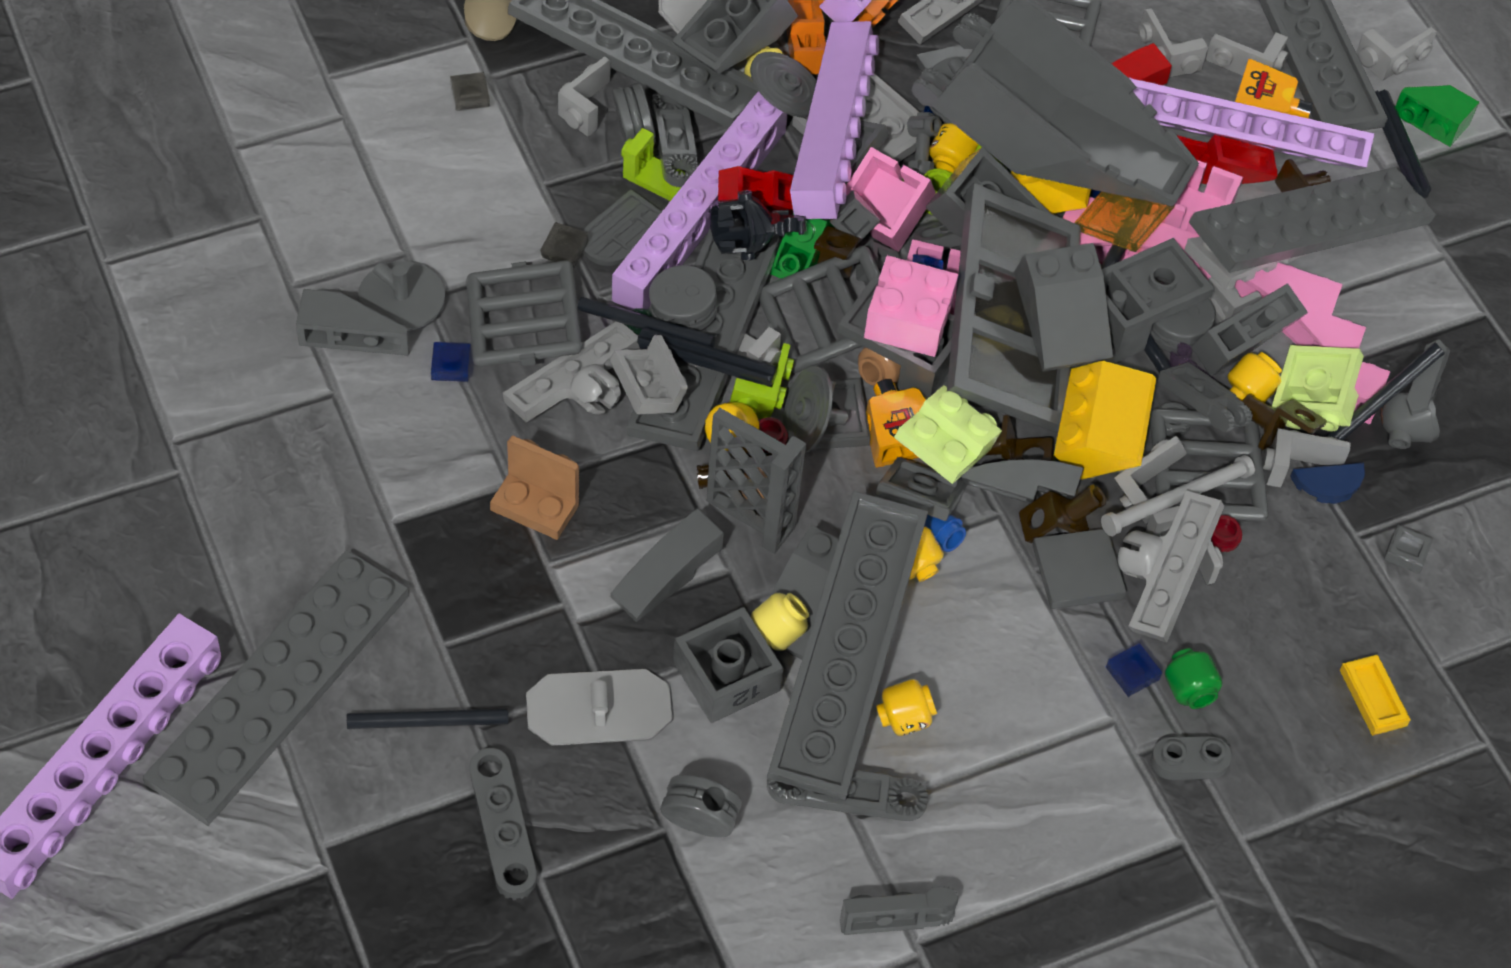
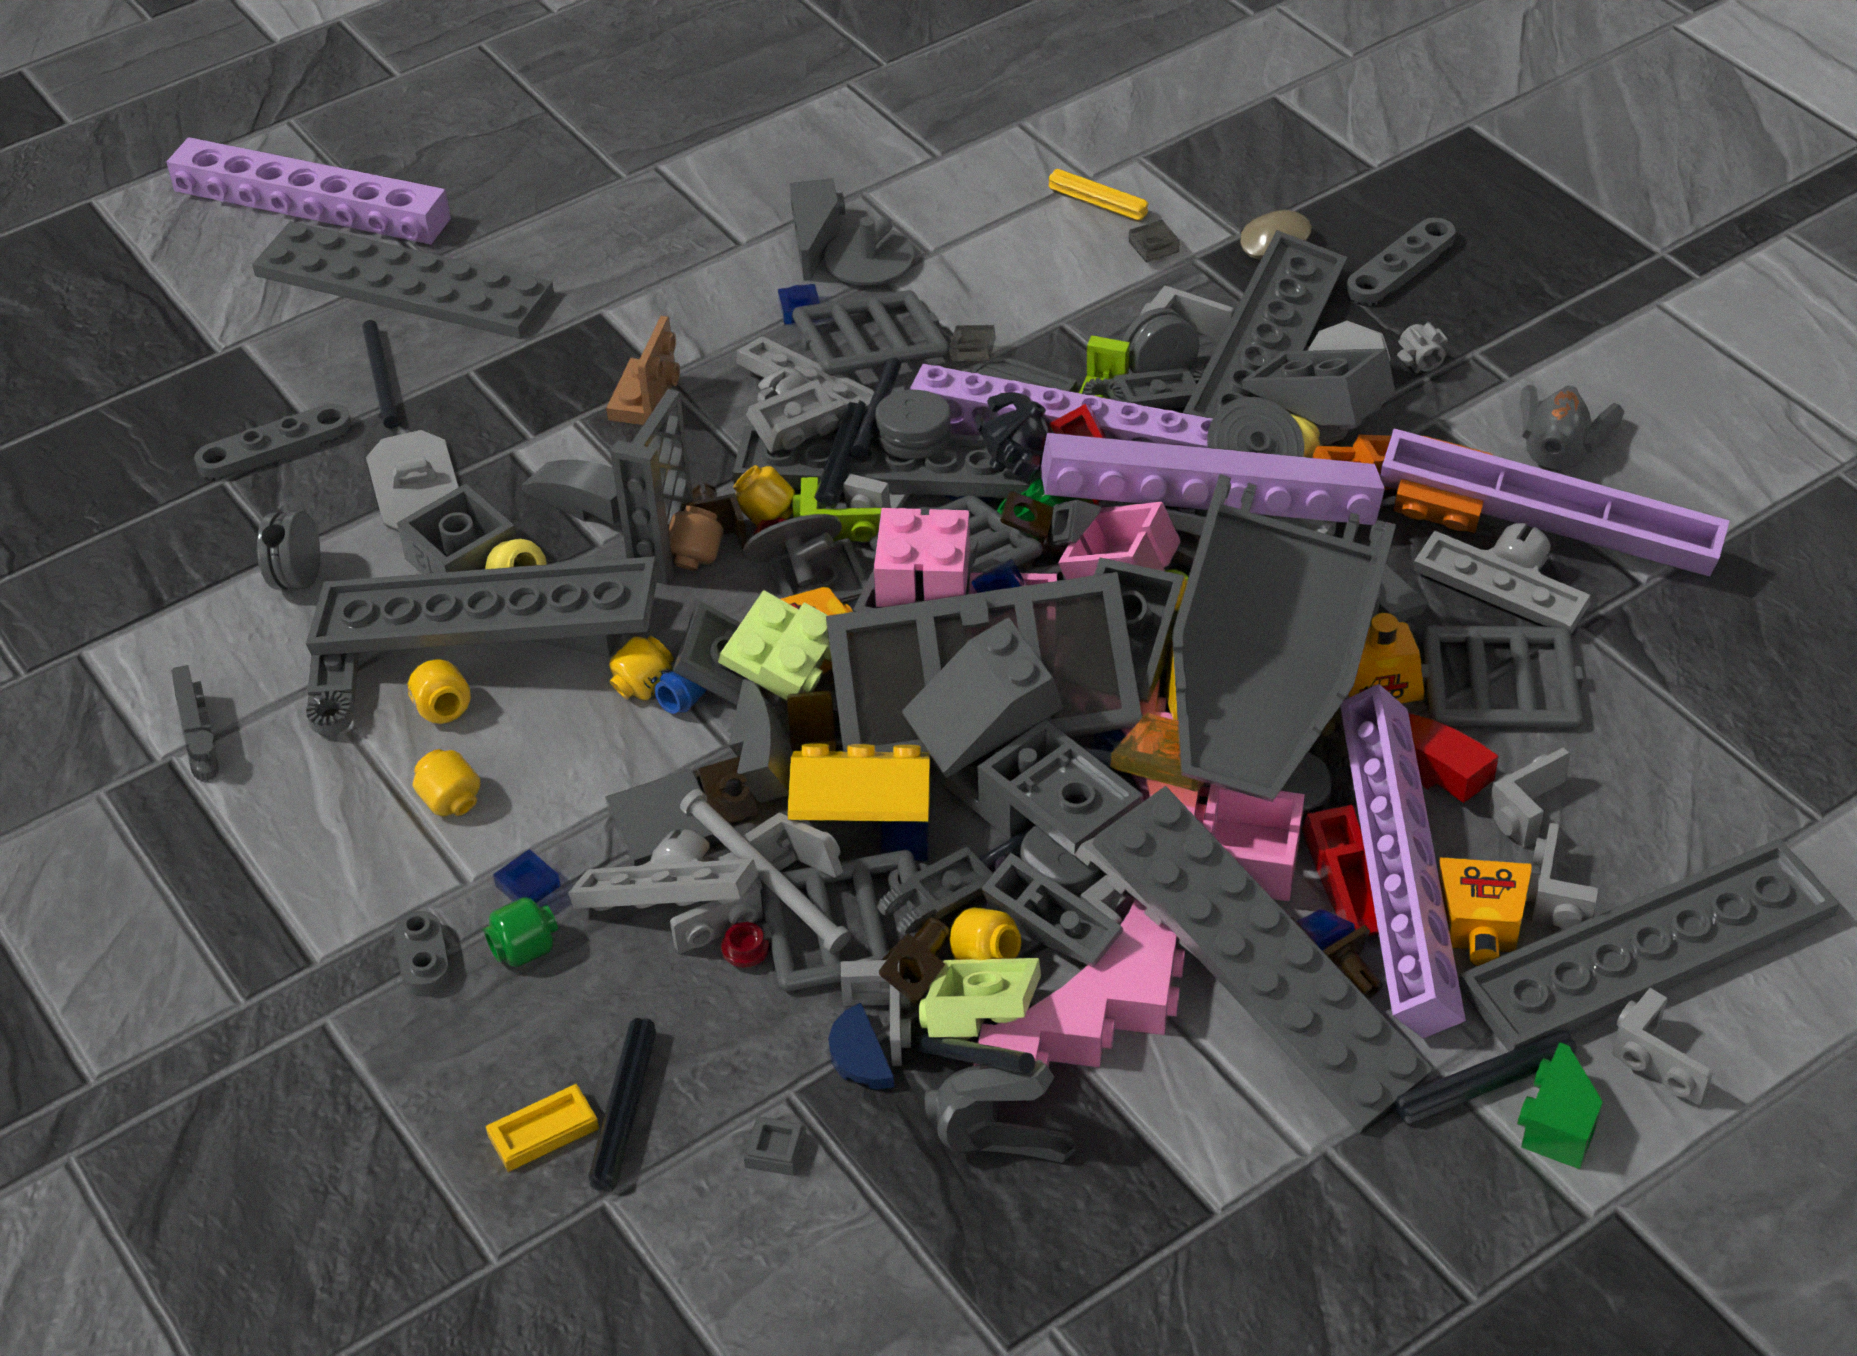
camera: 85 degrees right, 10 degrees down
none -> yellow head [412,749,481,817]
none -> black axle [588,1018,656,1192]
none -> yellow axle [1048,169,1149,221]
none -> clear blue plate [1297,909,1355,951]

